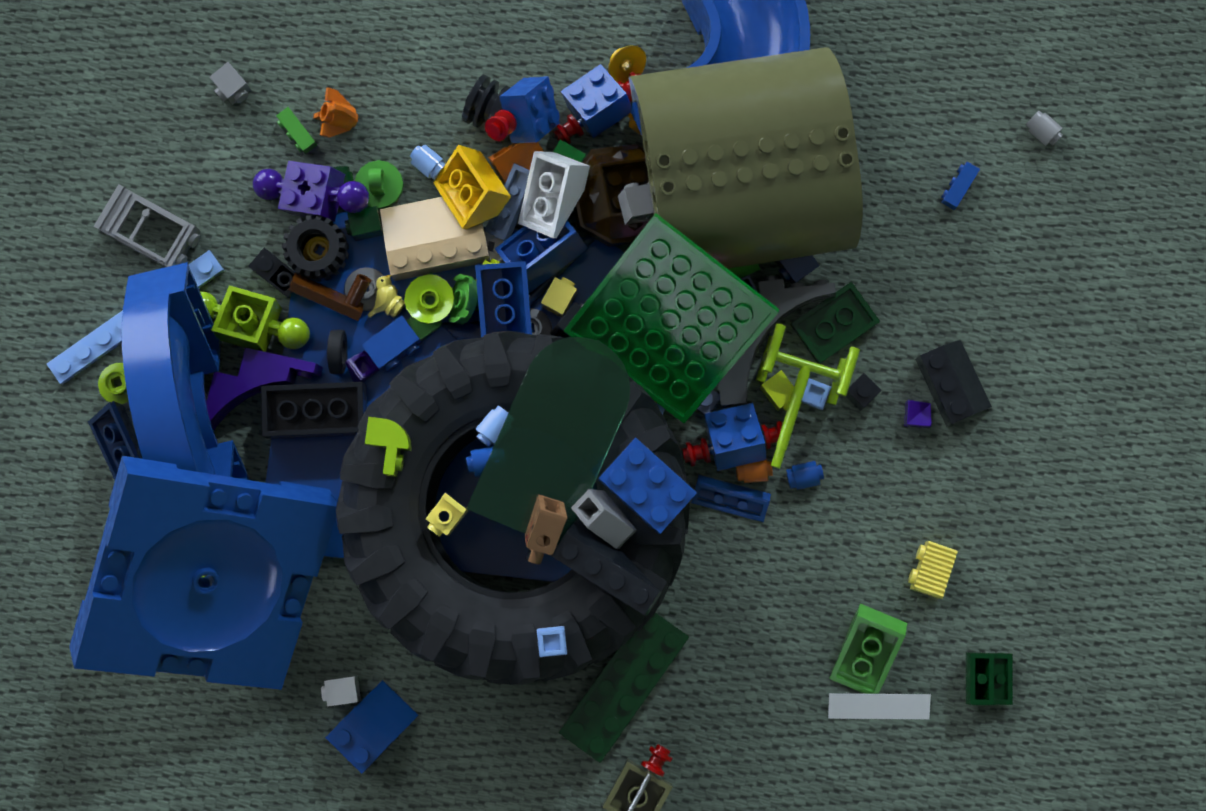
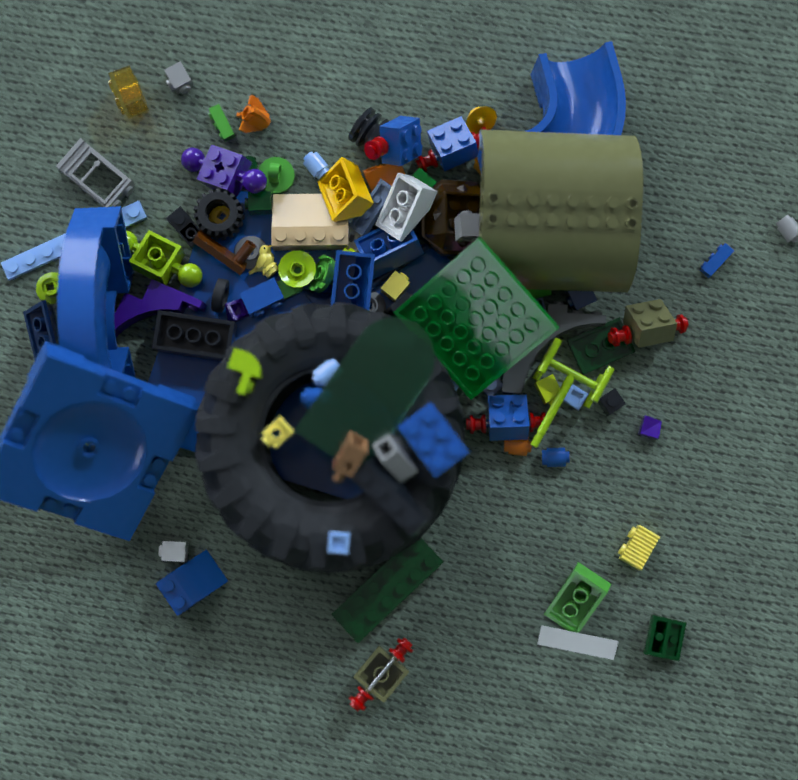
camera: 10 degrees right, 0 degrees up
blue slope [691,475,771,522] -> none
black slope [915,339,992,427] -> none
none -> clear yellow brick [108,65,149,119]
none -> olive brick [608,299,689,348]

